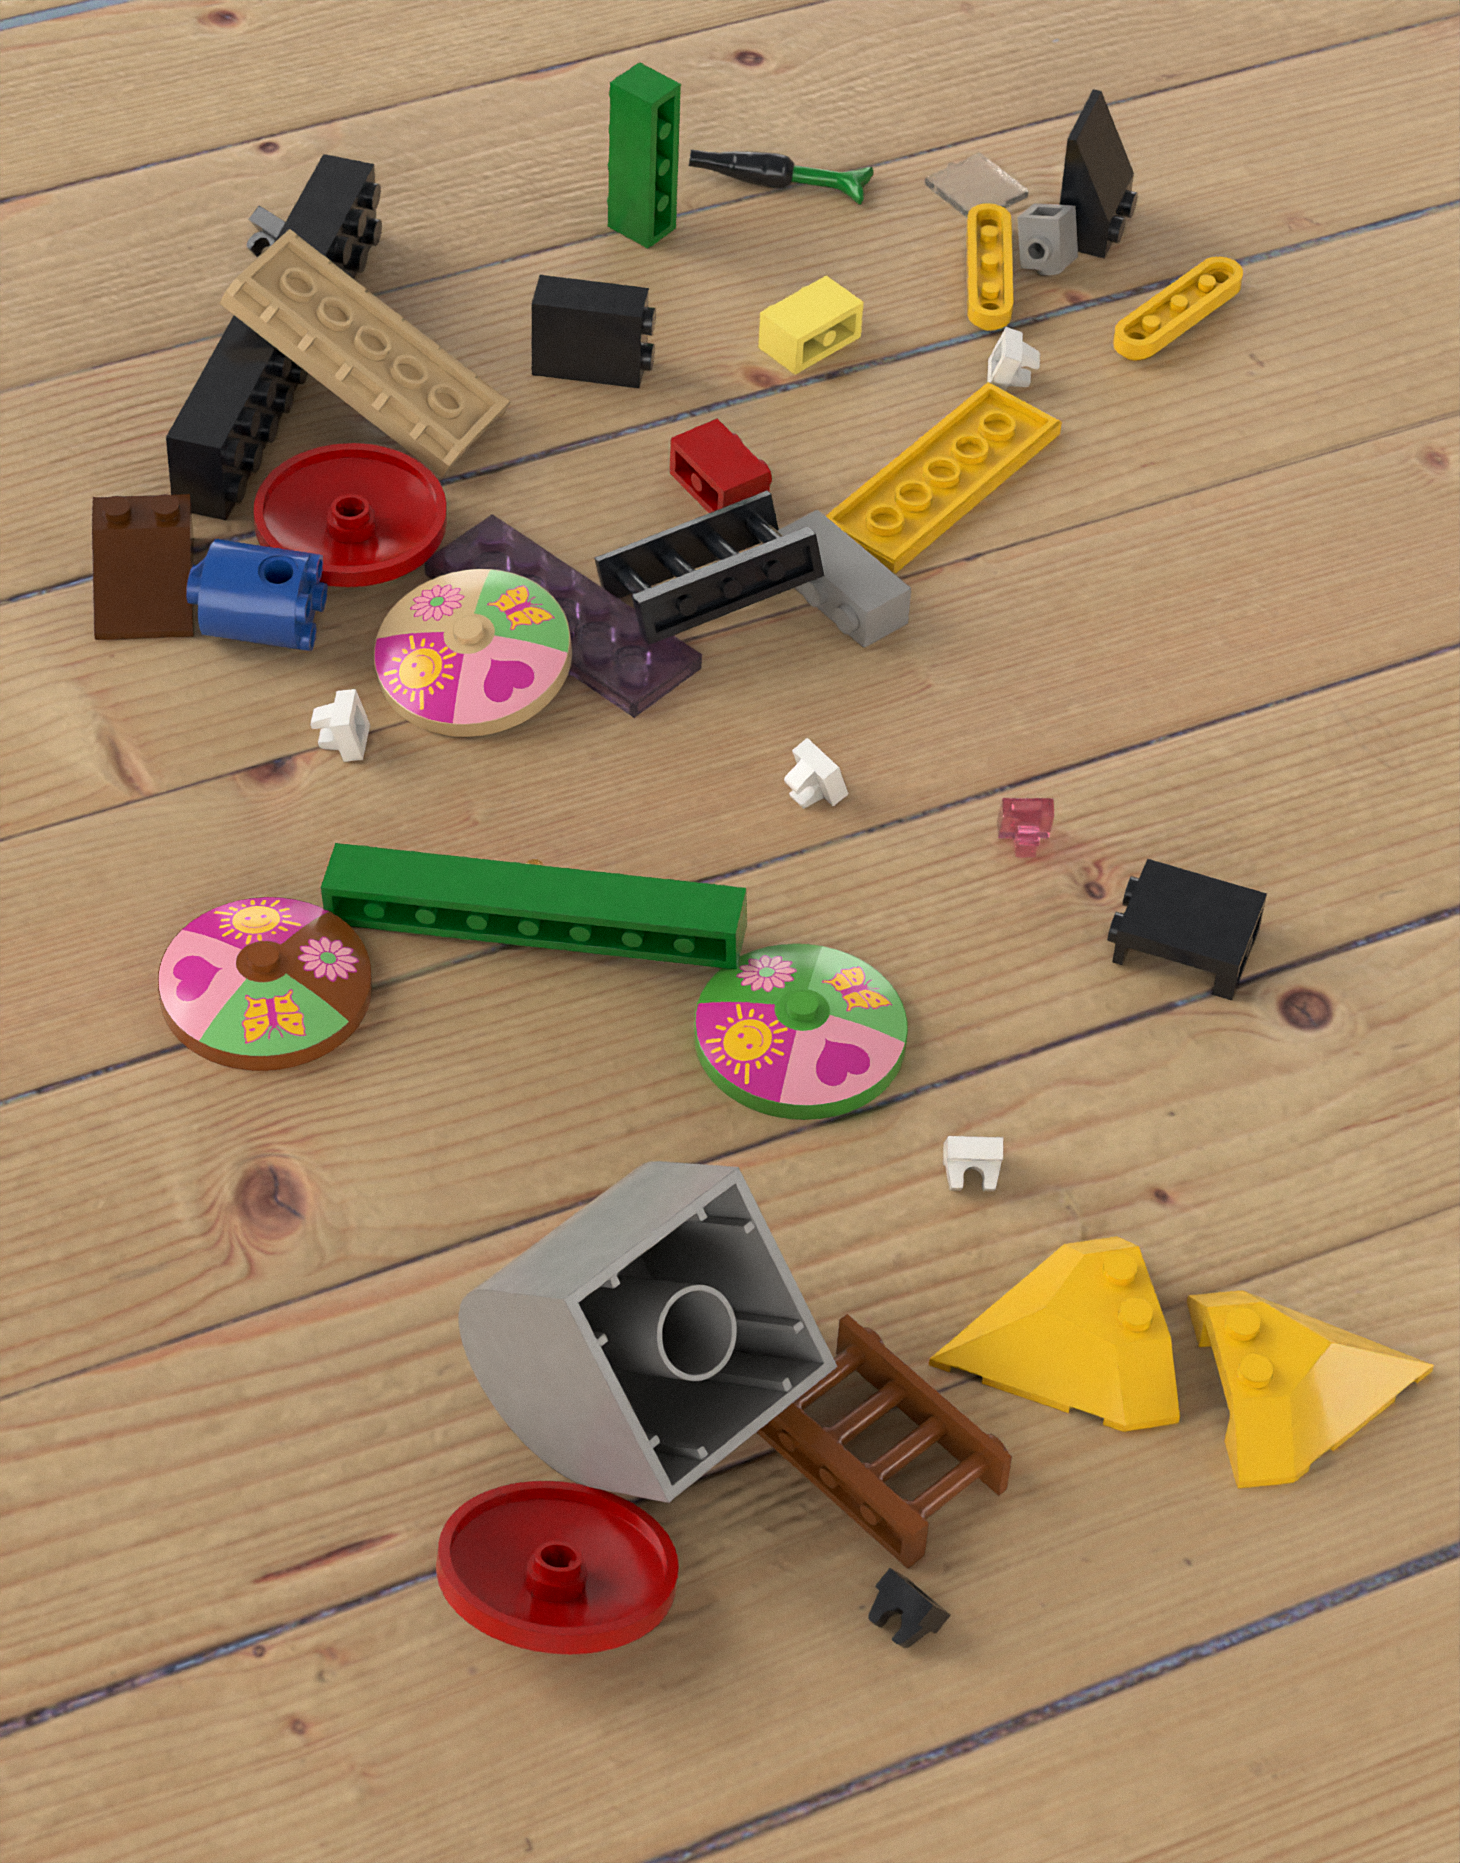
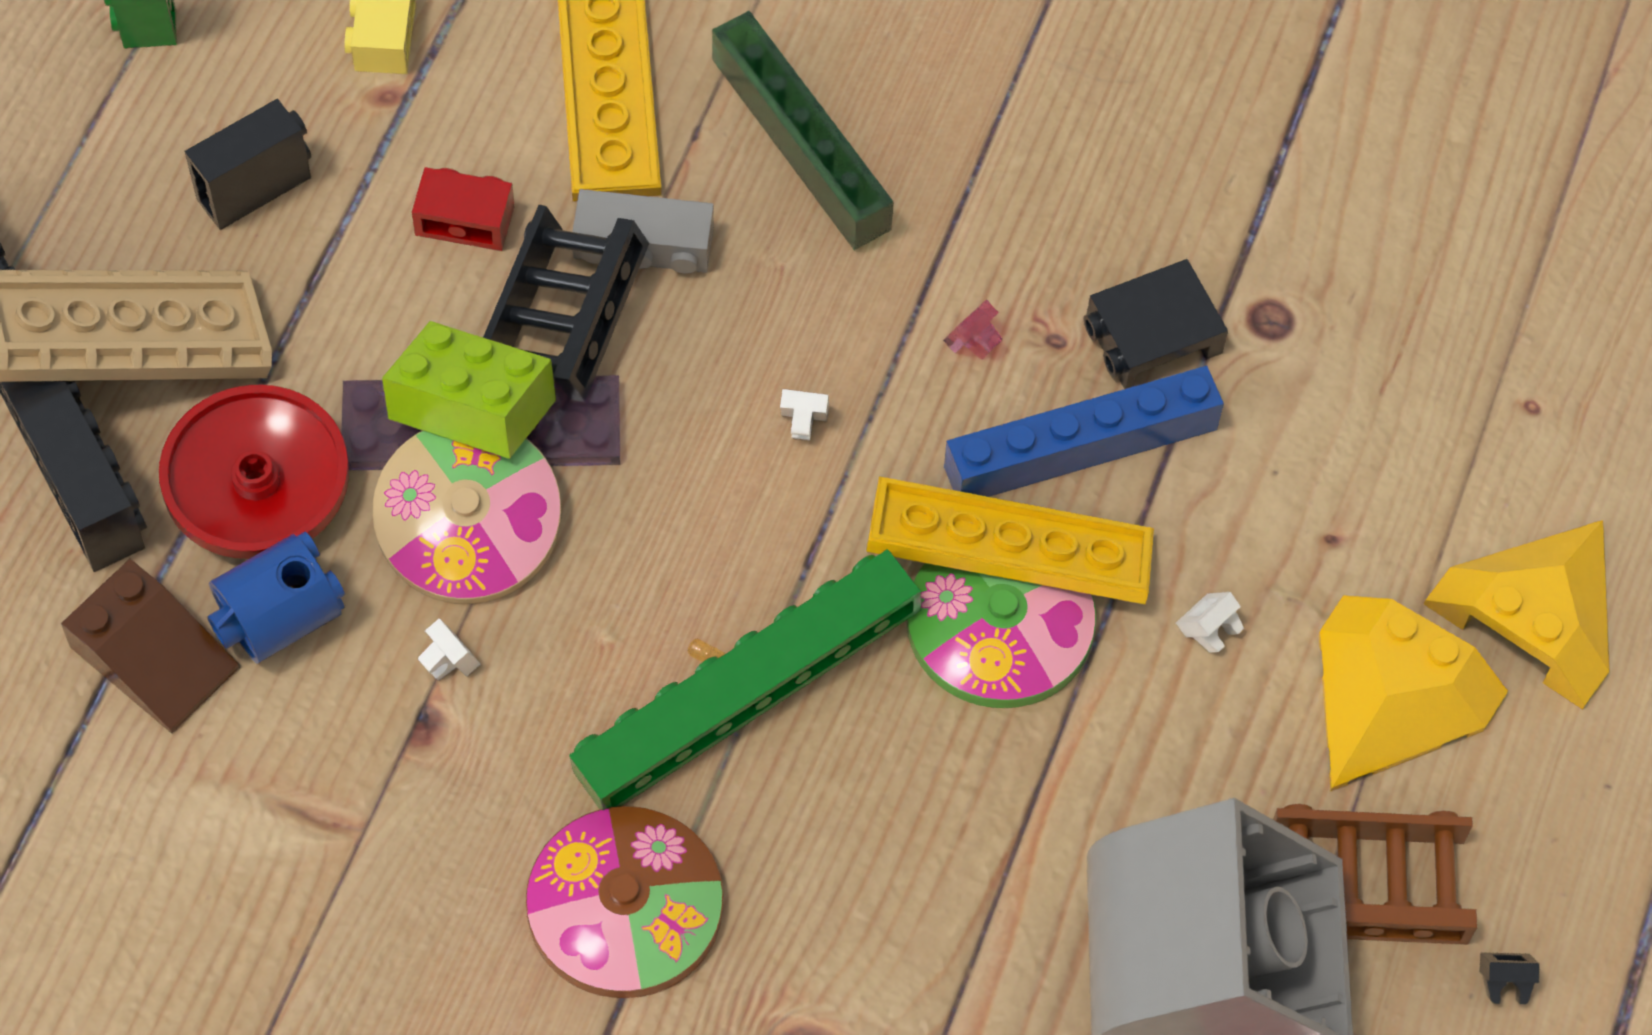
camera: 45 degrees left, 15 degrees up
none -> lime brick [382,321,556,459]
none -> clear green brick [712,11,894,250]
none -> yellow tile [866,476,1154,604]
none -> blue brick [944,366,1224,497]

